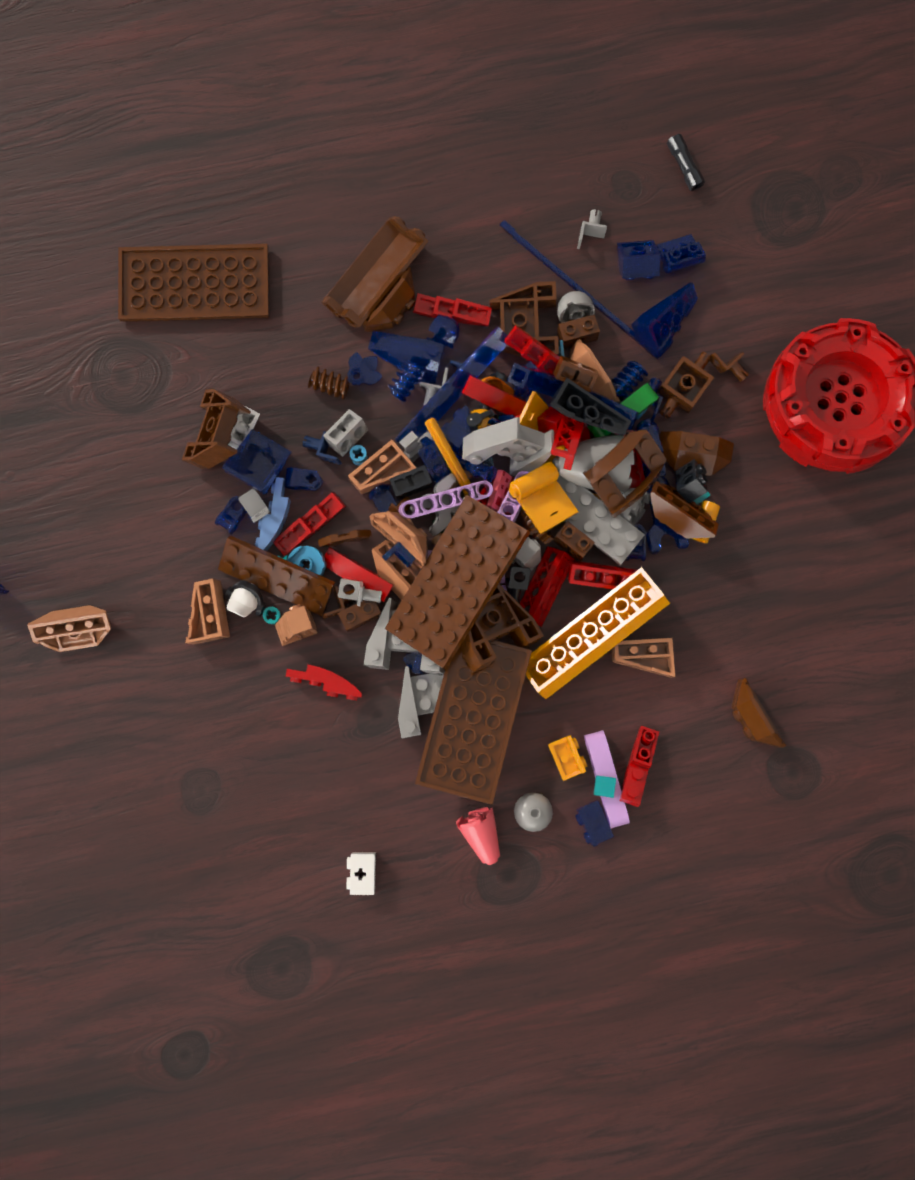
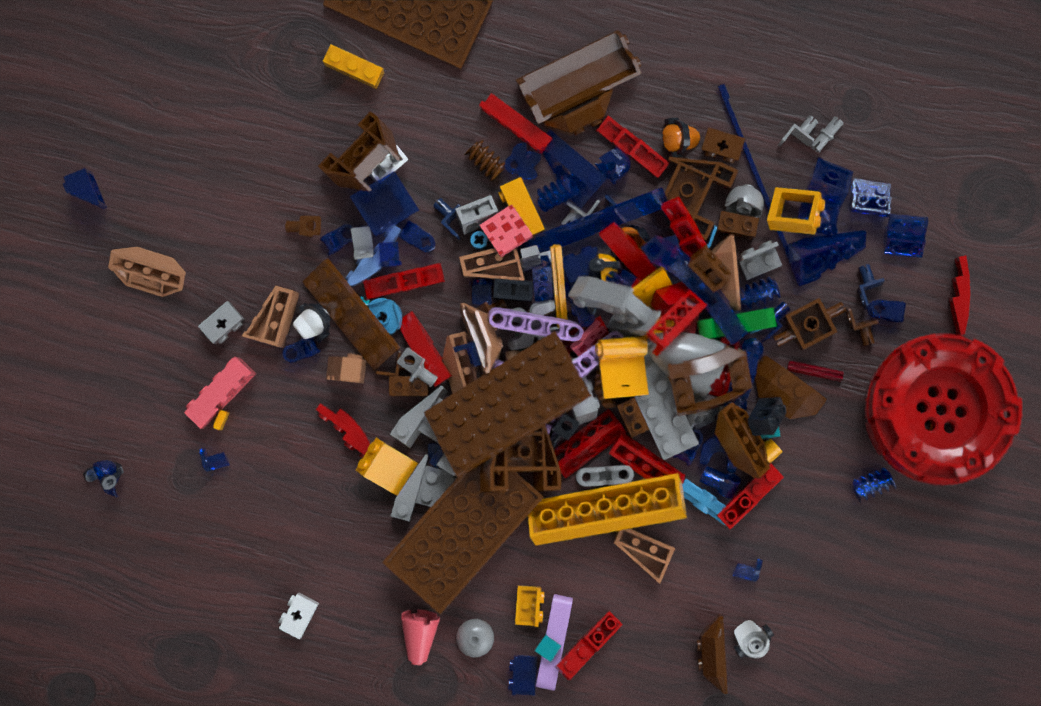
camera: 30 degrees right, 5 degrees up
teal bush [263,607,281,625] -> none
reddish brown tile [318,529,372,547] -> none
black wedge [550,378,631,436] -> none
black axle [666,134,705,191] -> none
none -> cap [83,460,124,498]
none -> coral wedge [184,357,257,429]
none -> light grey brick [198,301,245,344]
none -> clear blue tile [199,448,230,472]
none -> light orange tile [213,410,229,430]
none -> clear blue piece [283,337,321,363]
none -> reddish brown bracket [285,216,321,237]
none -> light orange brick [323,44,384,89]
none -> light orange brick [356,438,418,495]
none -> clear blue tile [378,242,402,268]
none -> red fence [479,93,553,154]
none -> coral tile [480,204,533,257]
none -> light orange brick [498,177,545,236]
none -> light grey piece [576,465,634,486]
none -> cap [662,118,700,159]
none -> dark azure piece [682,479,726,525]
none -> clear blue piece [699,466,741,498]
none -> reddish brown brick [702,127,746,164]
none -> red slope [717,463,784,529]
none -> clear blue tile [733,558,763,582]
none -> white cap [733,620,774,659]
none -> light grey bracket [737,240,782,280]
none -> light orange window [767,187,825,235]
none -> dark red axle [787,361,844,382]
none -> clear blue bracket [798,202,840,235]
none -> light grey pin [810,116,844,153]
none -> clear blue piece [852,467,897,503]
none -> dark blue bracket [857,264,885,310]
none -> clear blue piece [867,299,906,323]
none -> clear blue brick [883,214,929,258]
none -> red slope [949,255,970,335]

